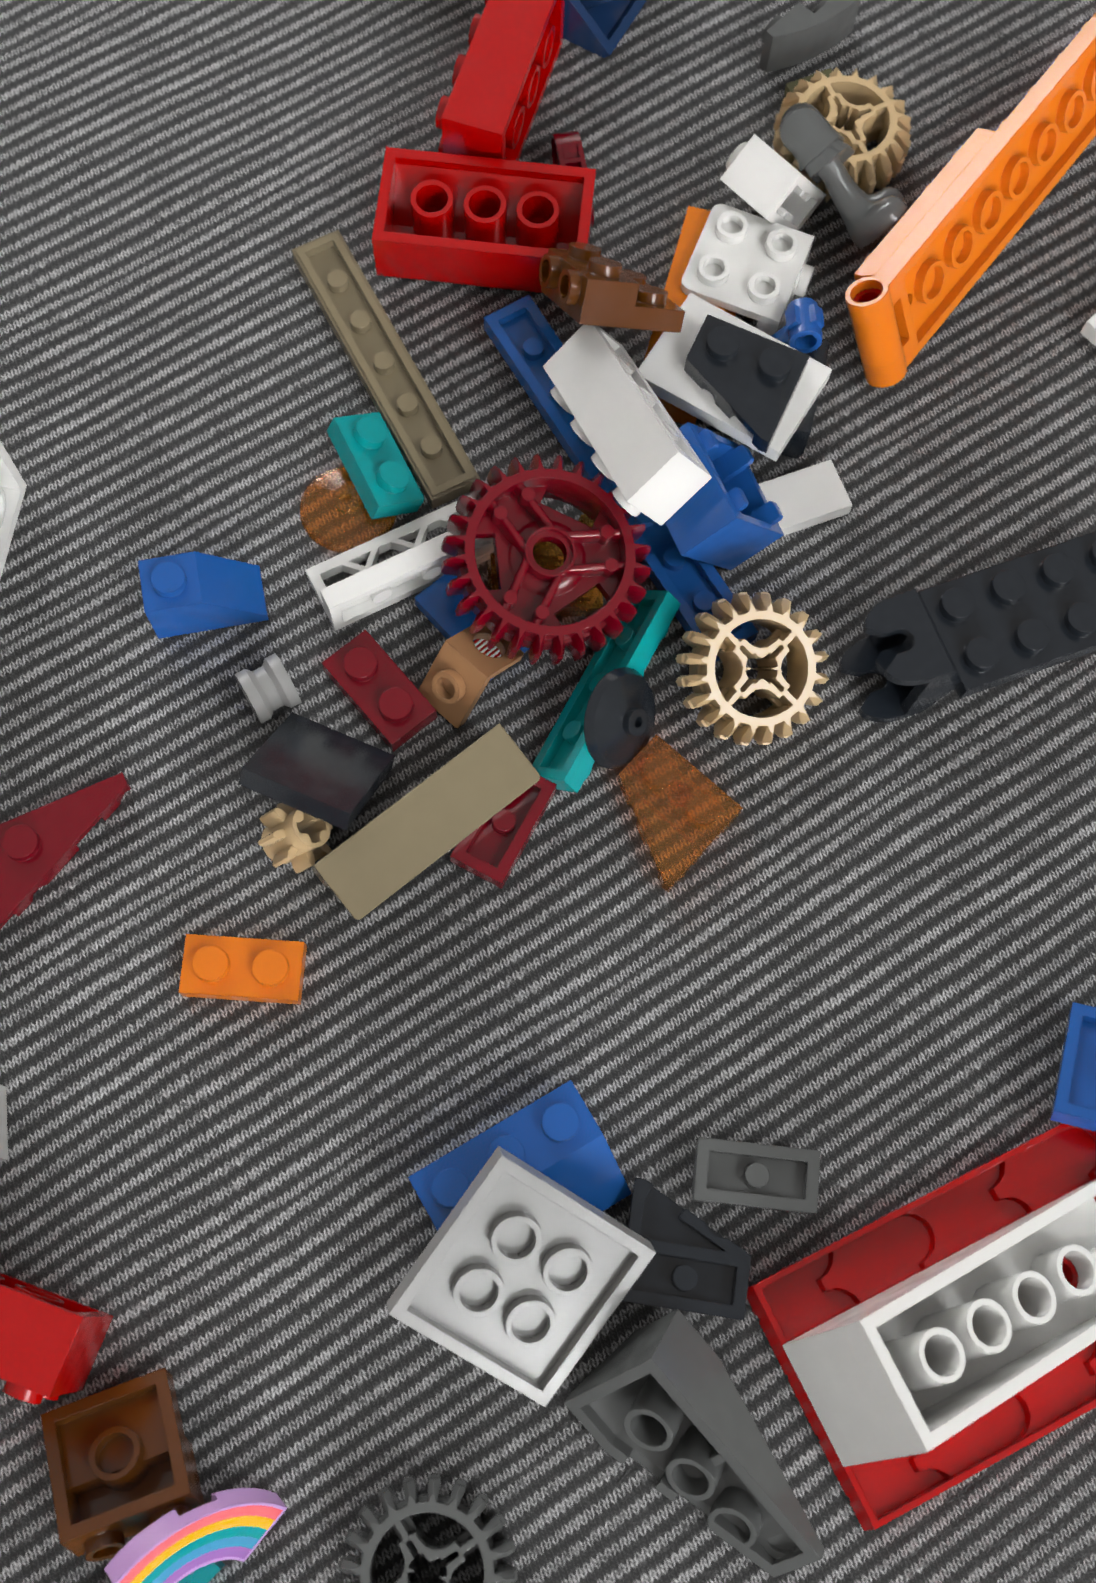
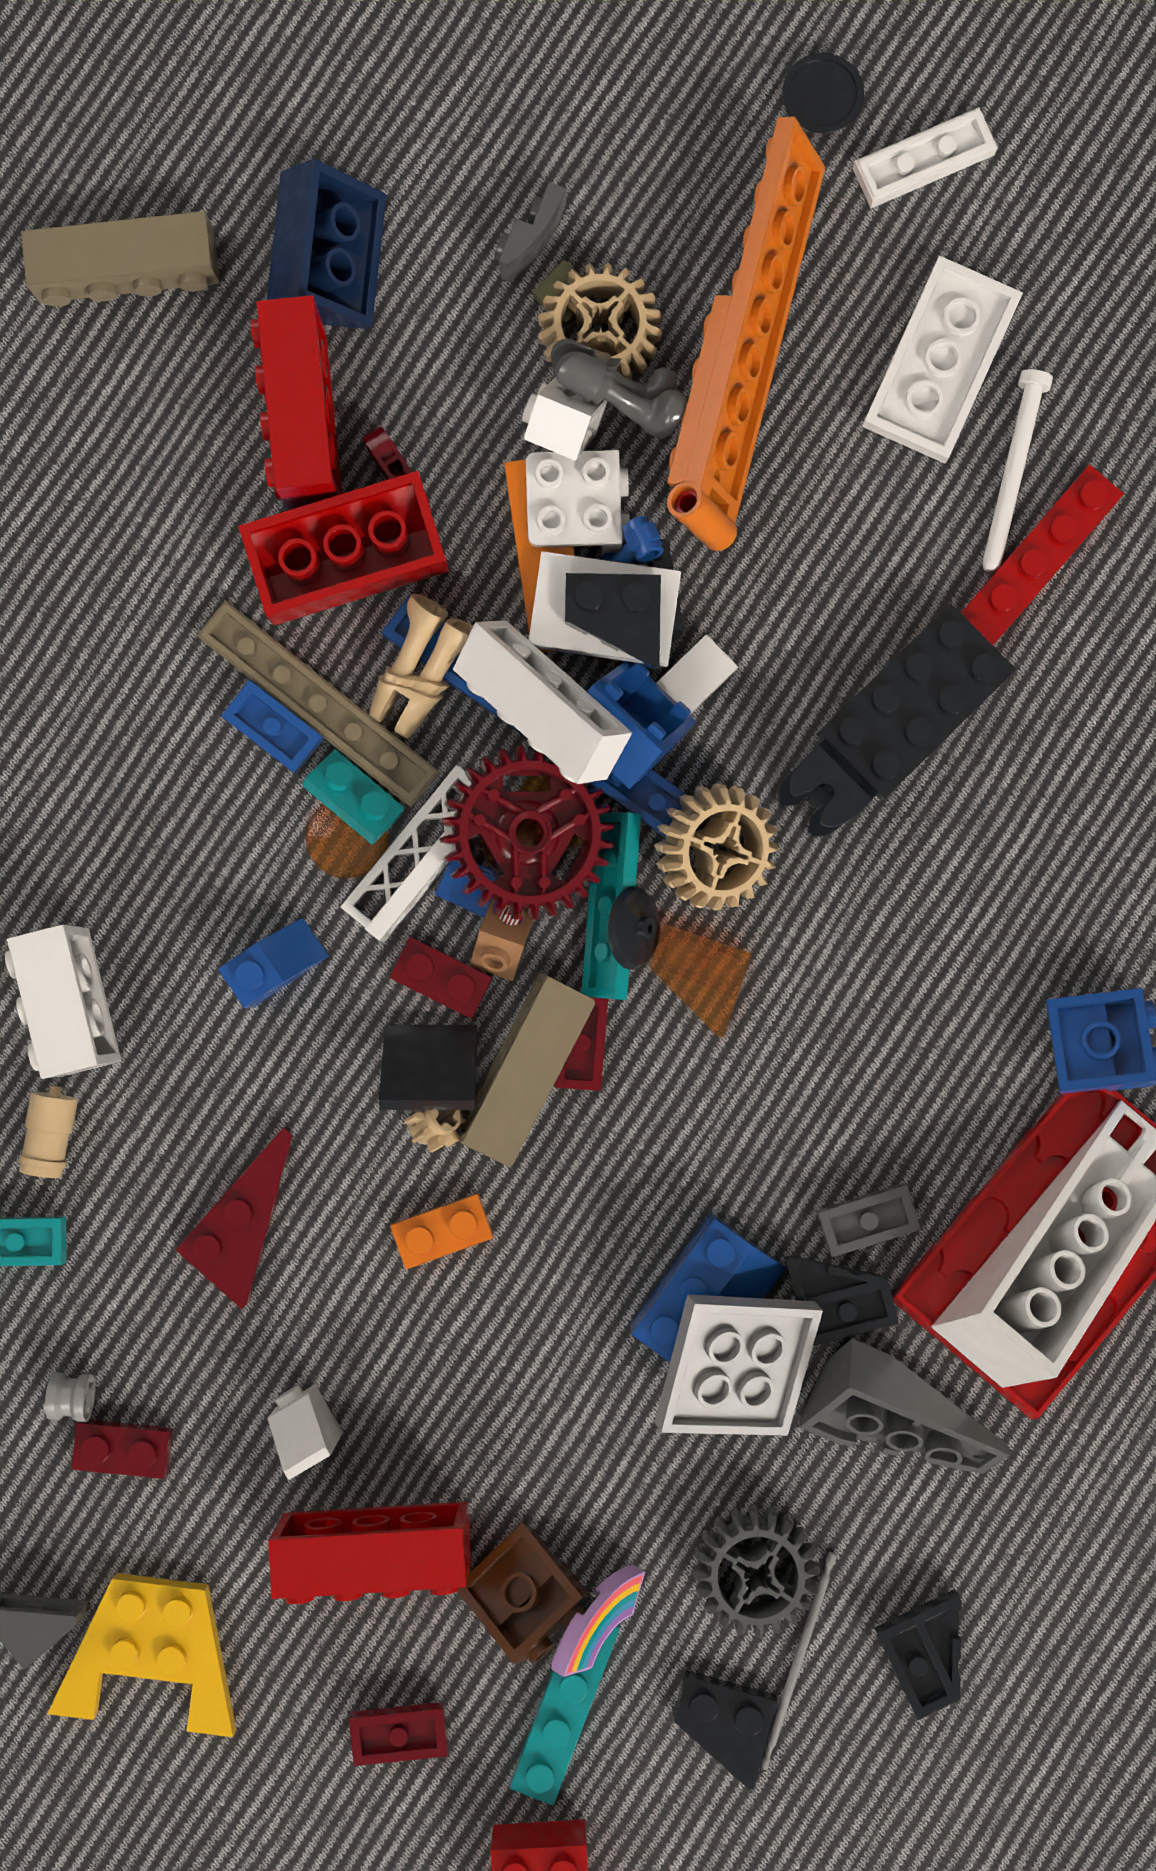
camera: 20 degrees left, 15 degrees up
light grey wheel [234,653,302,724] -> none
reddish brown plate [539,242,685,333] -> none
none -> blue plate [221,680,324,775]
none -> tan piece [369,594,473,738]

